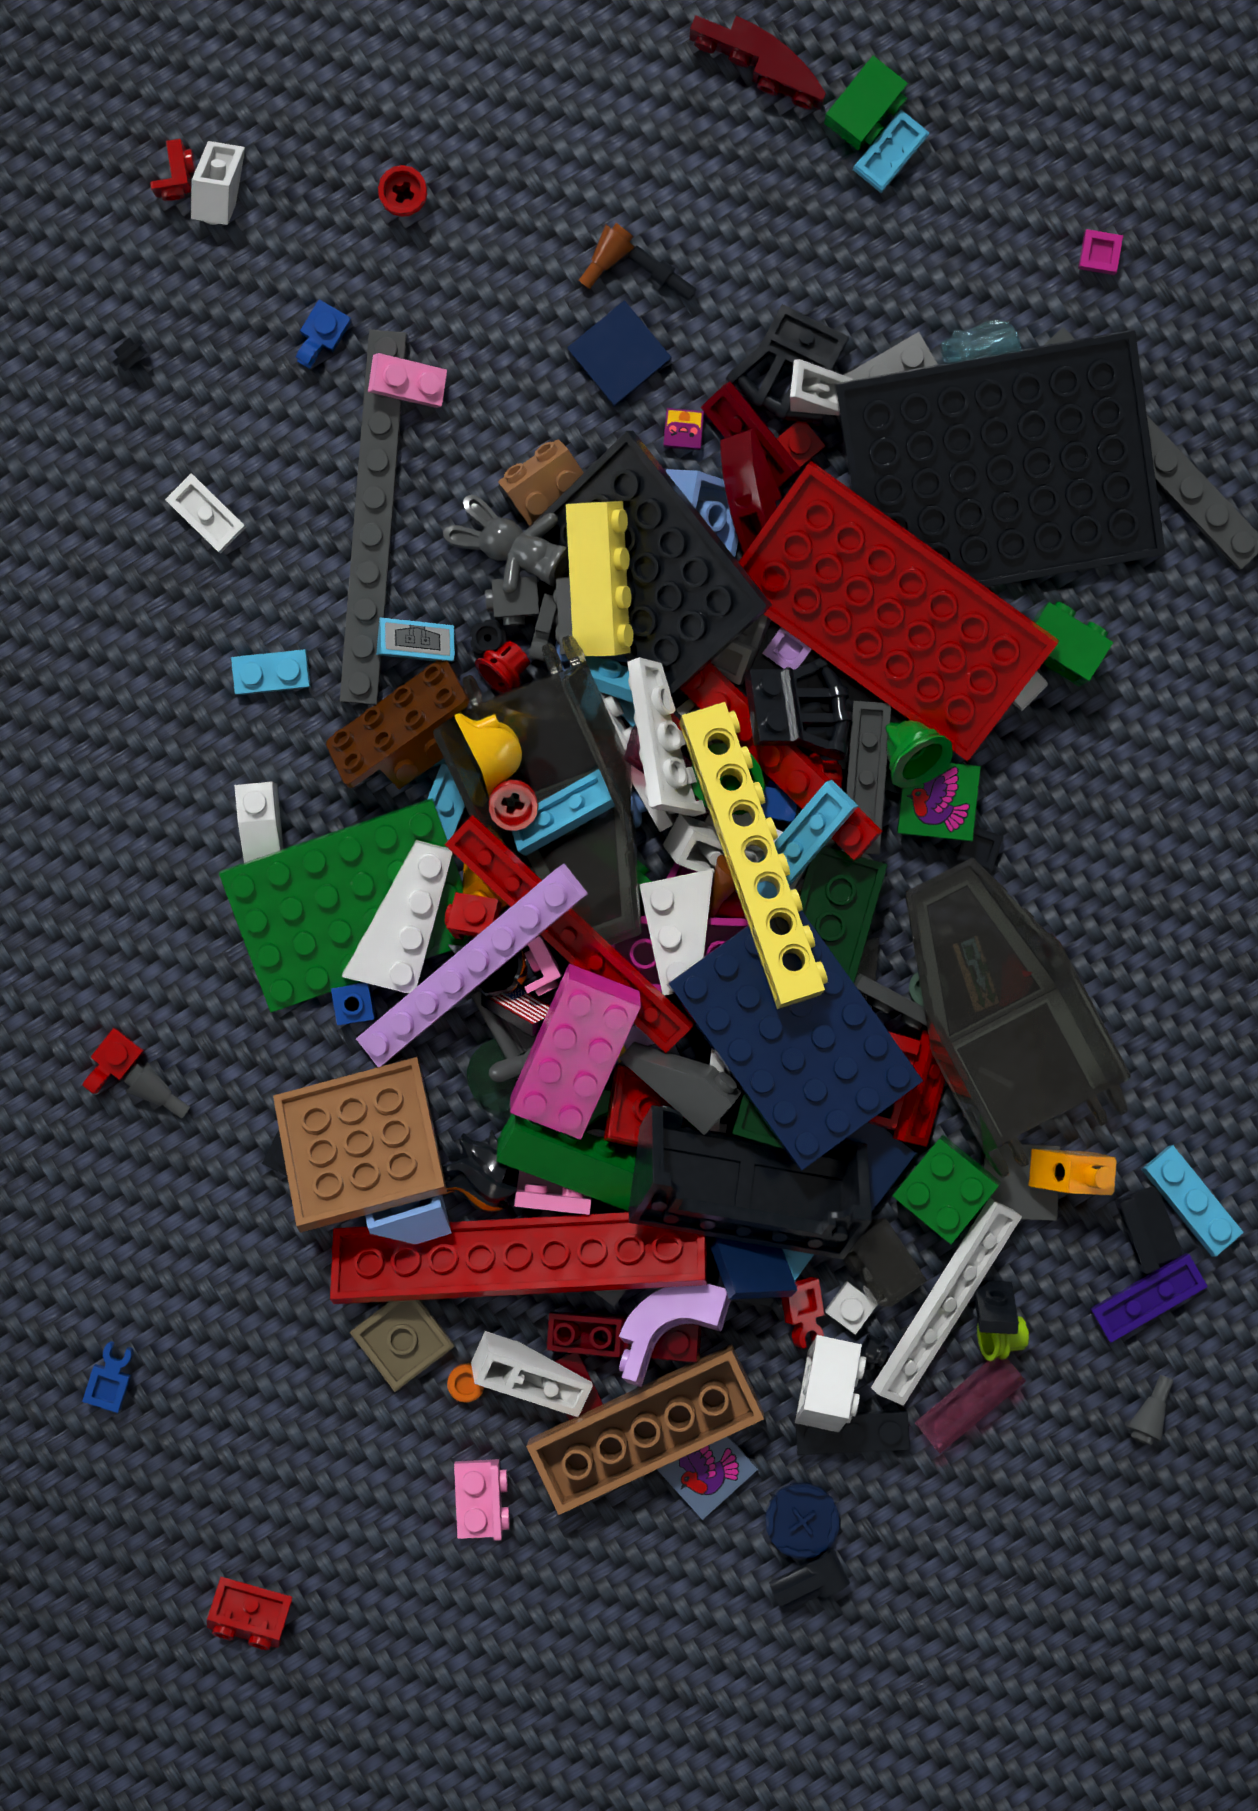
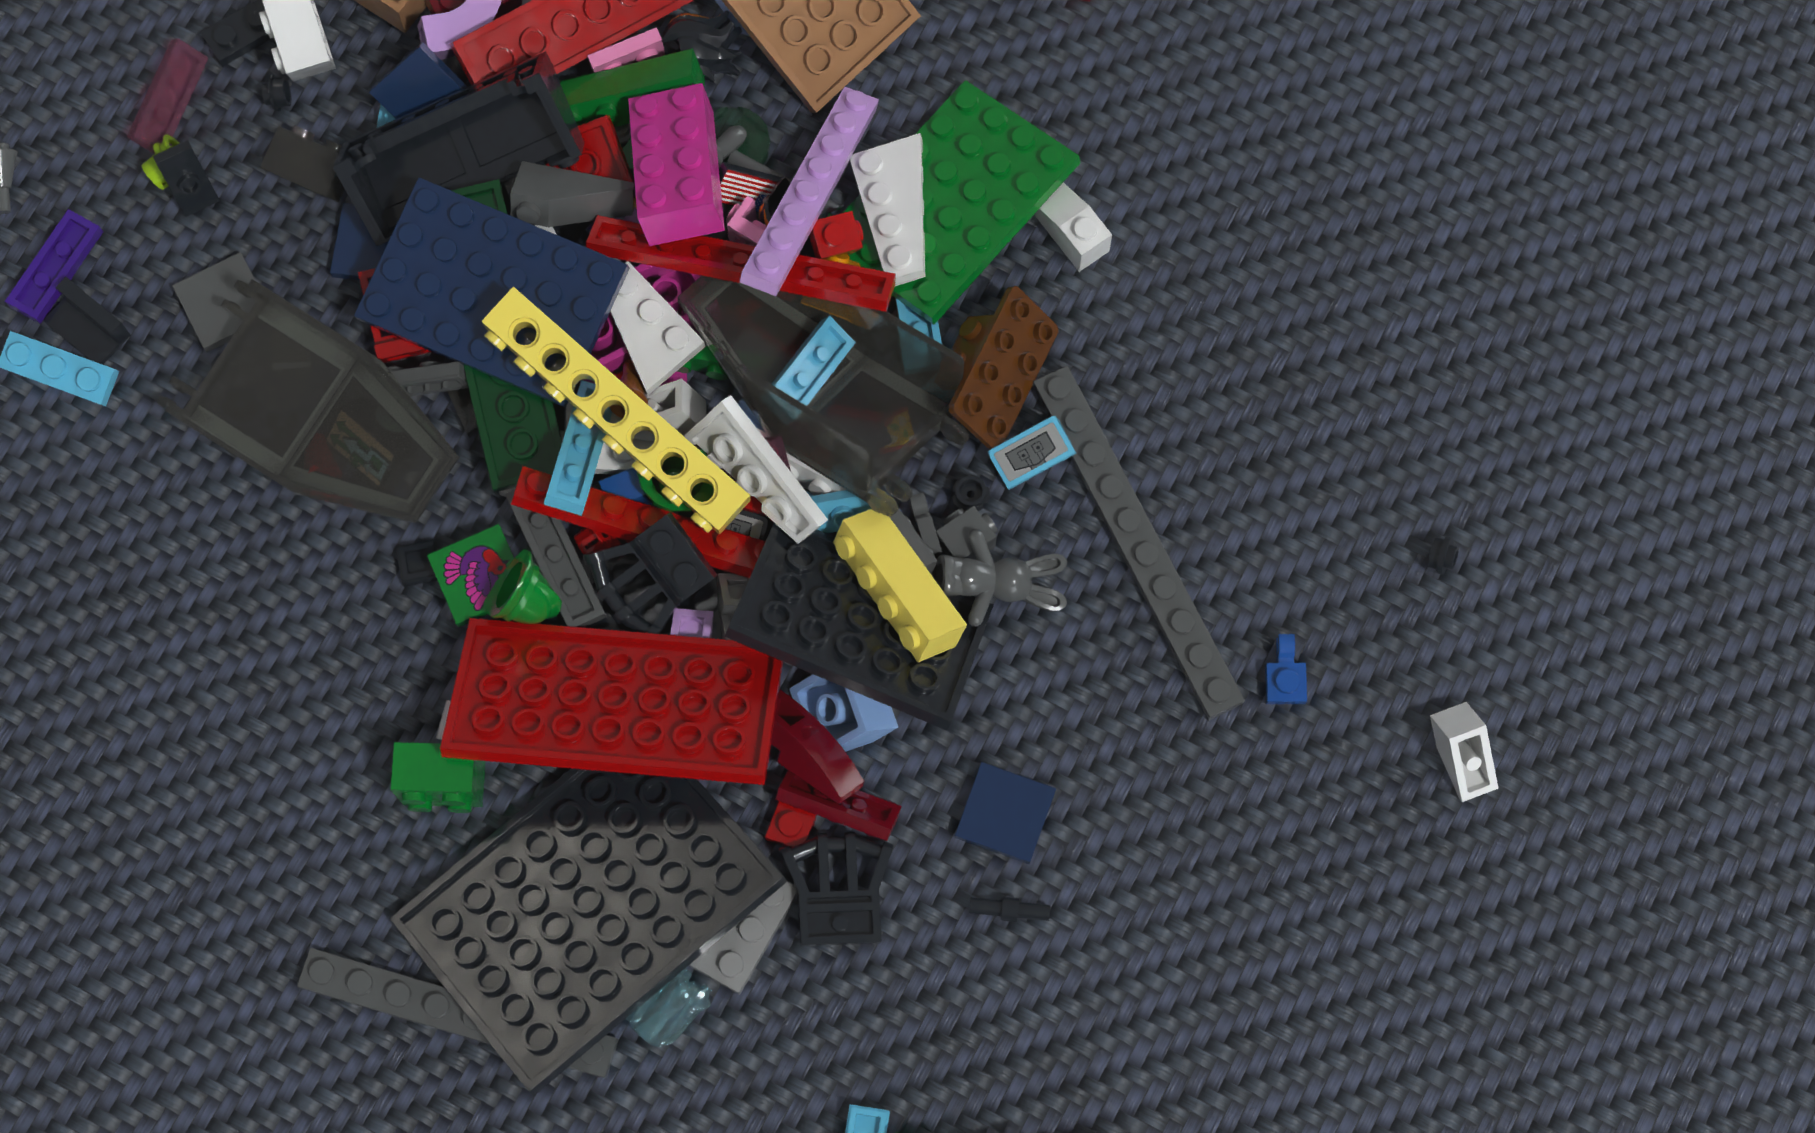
camera: 150 degrees right, 15 degrees down
red bracket [150,139,196,201] -> none
white plate [165,473,246,554] -> none
medium azure plate [231,649,311,695] -> none
blue plate [331,983,377,1025] -> none
bright pink plate [368,353,447,408] -> none
red piece [378,165,427,217] -> none
yellow hat [454,713,522,796] -> none
red piece [475,641,530,696] -> none
red piece [489,780,538,831] -> none
medium nougat bracket [498,439,584,526] -> none
dark orange cone [578,223,635,289] -> none
magenta tile [663,408,704,450] -> none
red plate [781,1277,825,1348] -> none
white slope [790,359,853,416] -> none
white plate [825,1281,878,1335] -> none
white plate [871,1198,1022,1406] -> none
green brick [892,1135,1001,1244] -> none
red plate [893,1030,947,1147] -> none
light orange torso [1029,1149,1117,1195] -> none

